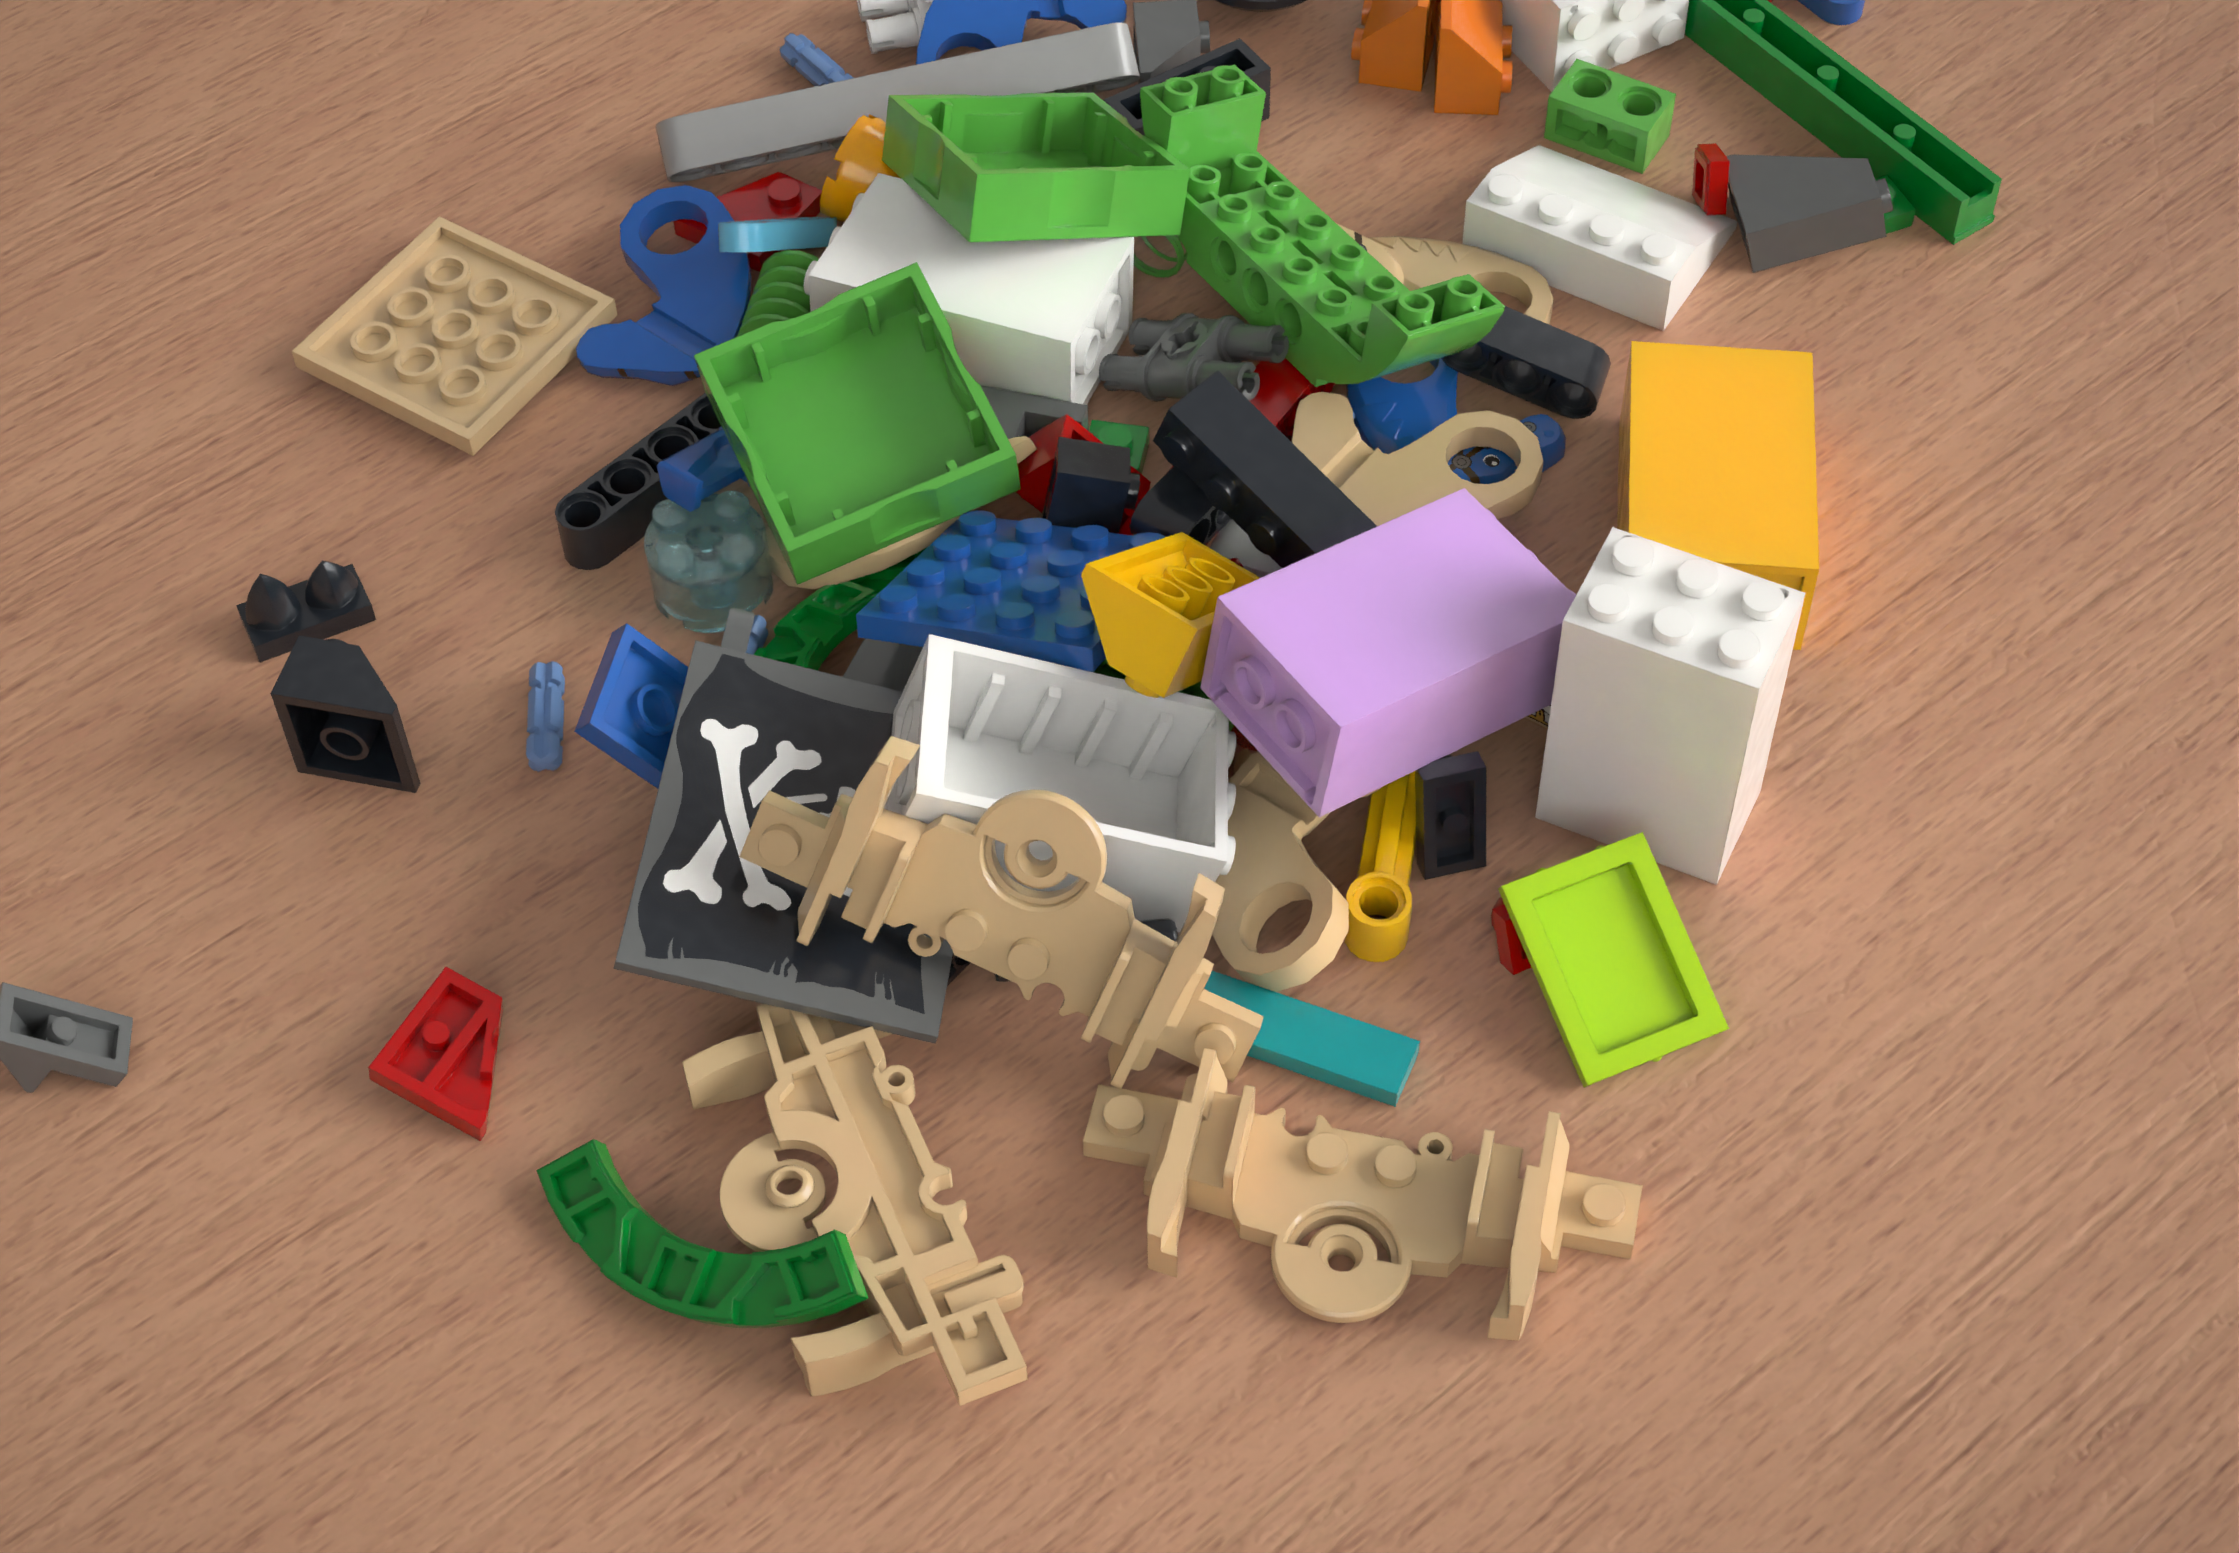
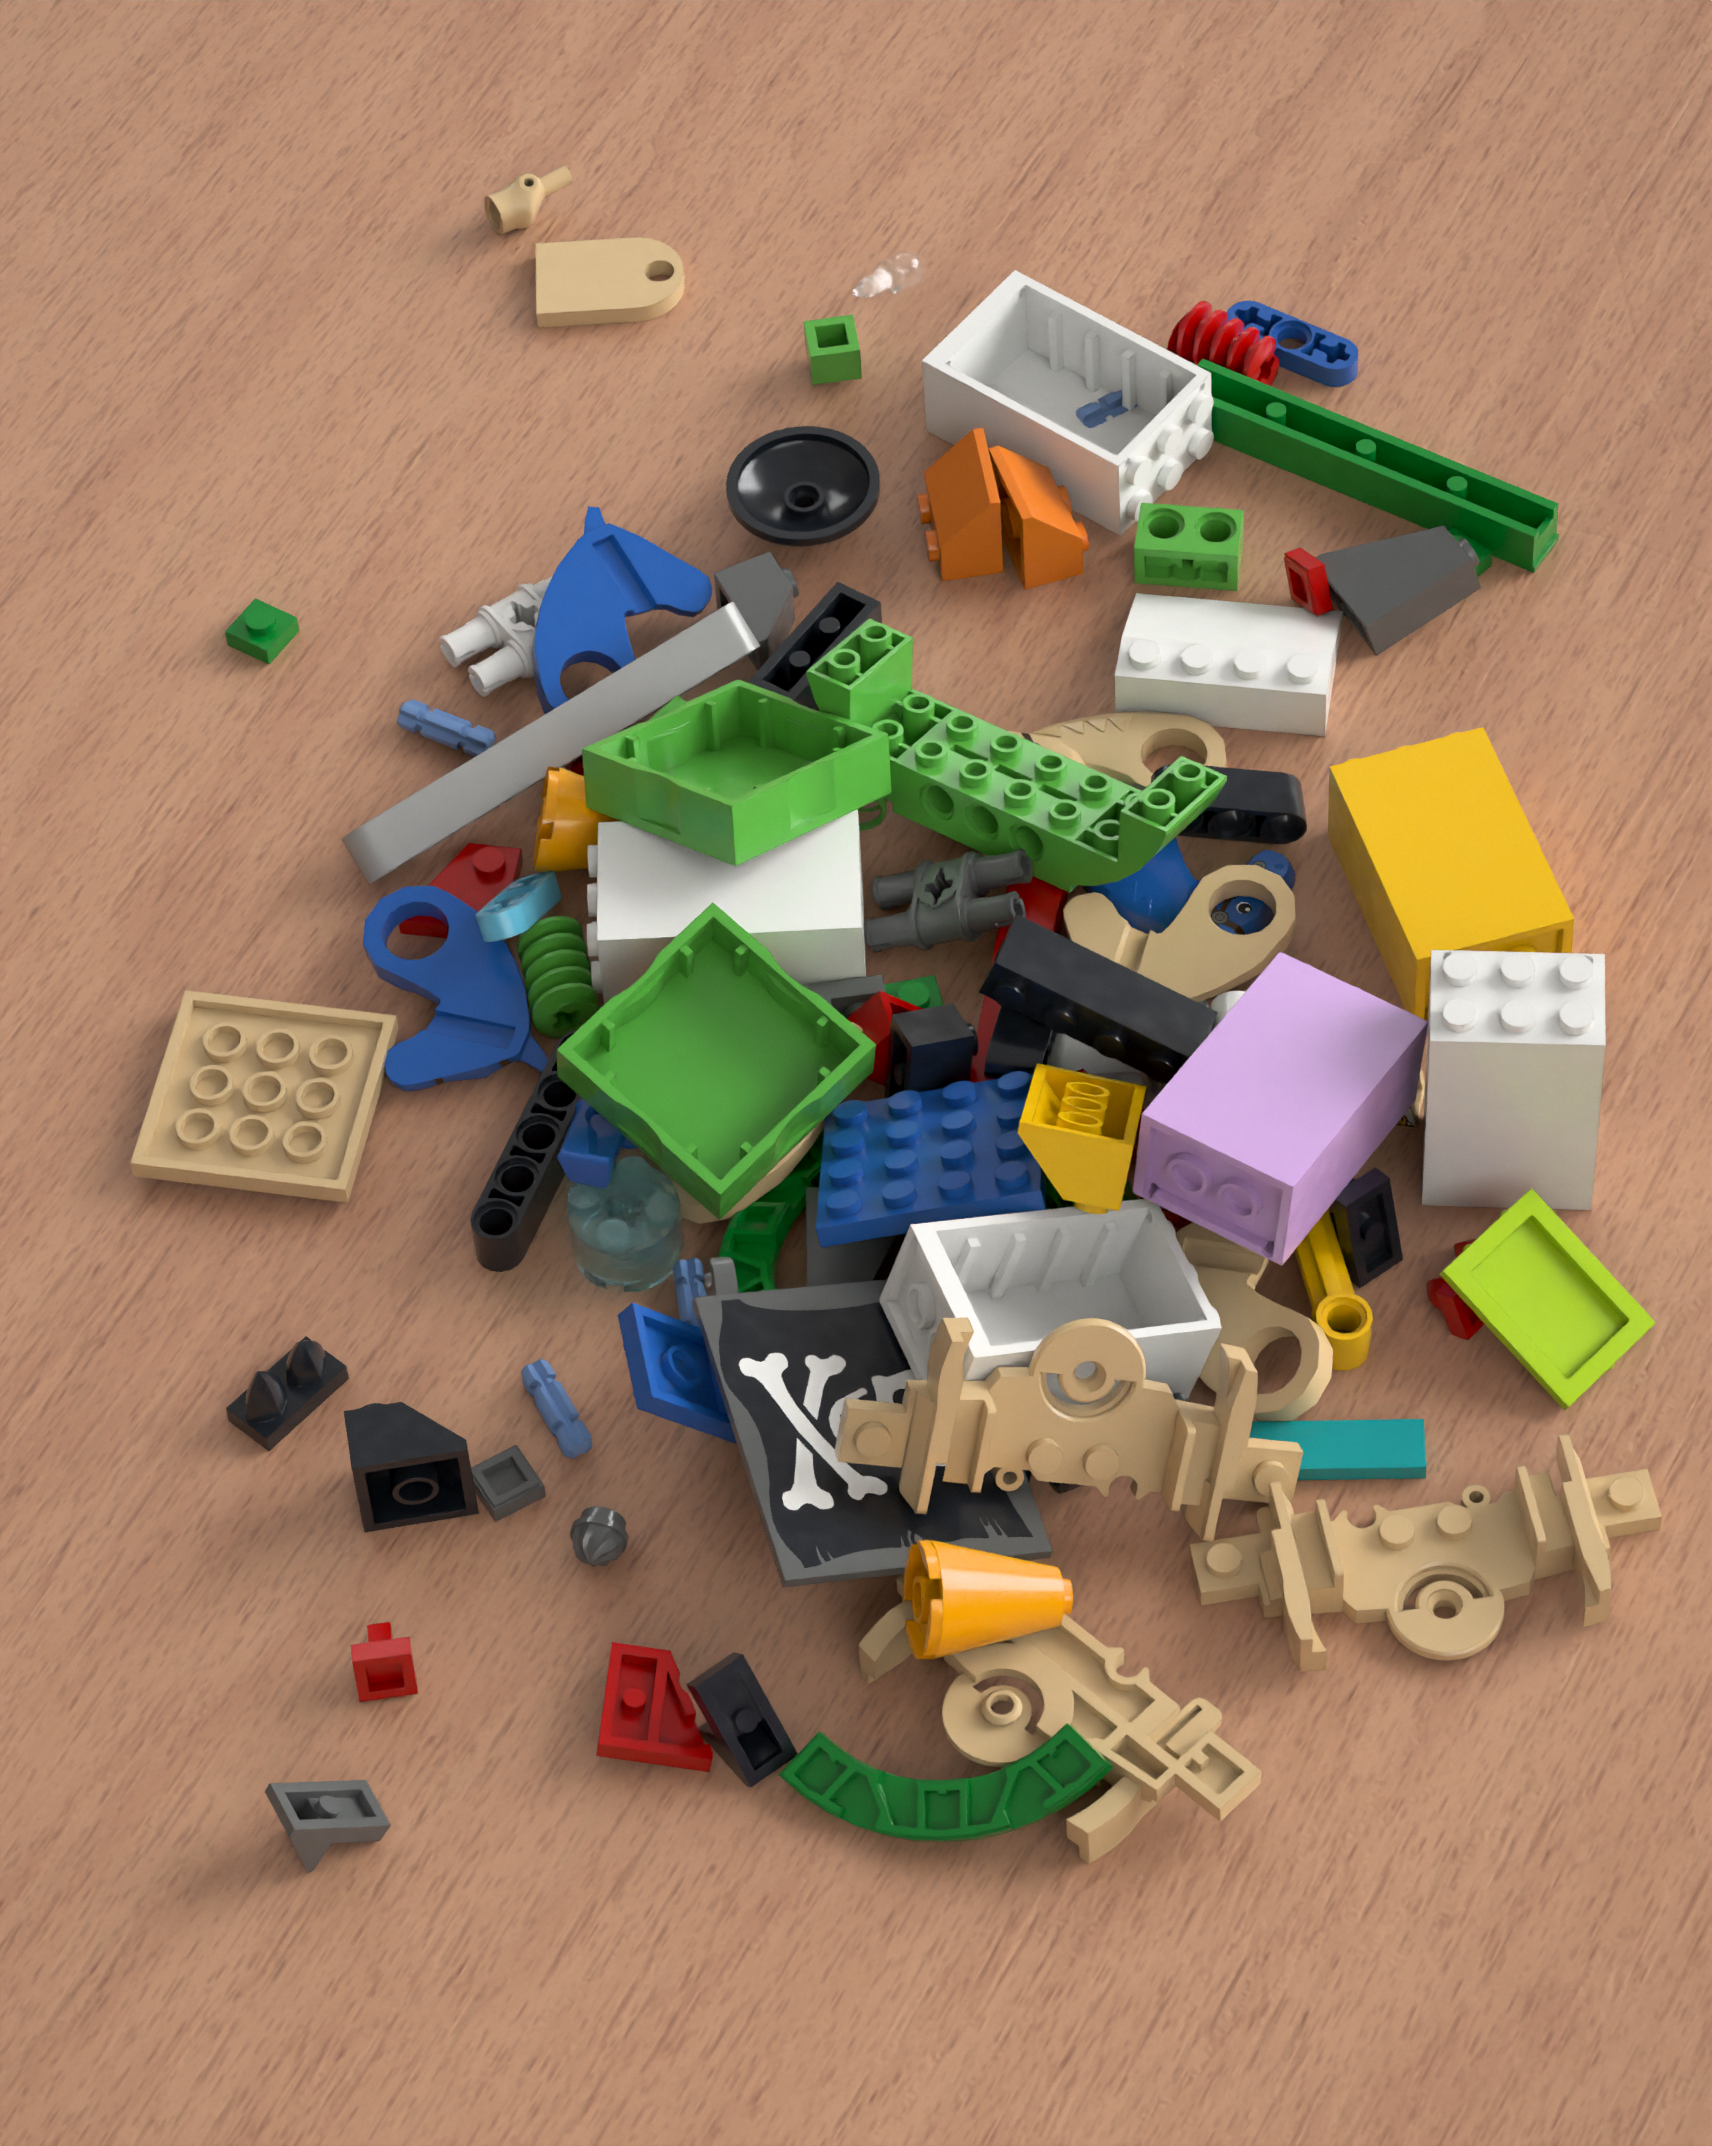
camera: 20 degrees left, 0 degrees up
none -> red tile [351,1622,418,1702]
none -> dark grey tile [471,1445,546,1522]
none -> dark grey plate [570,1506,628,1567]
none -> black slope [686,1652,798,1787]
none -> light orange cone [903,1539,1073,1660]

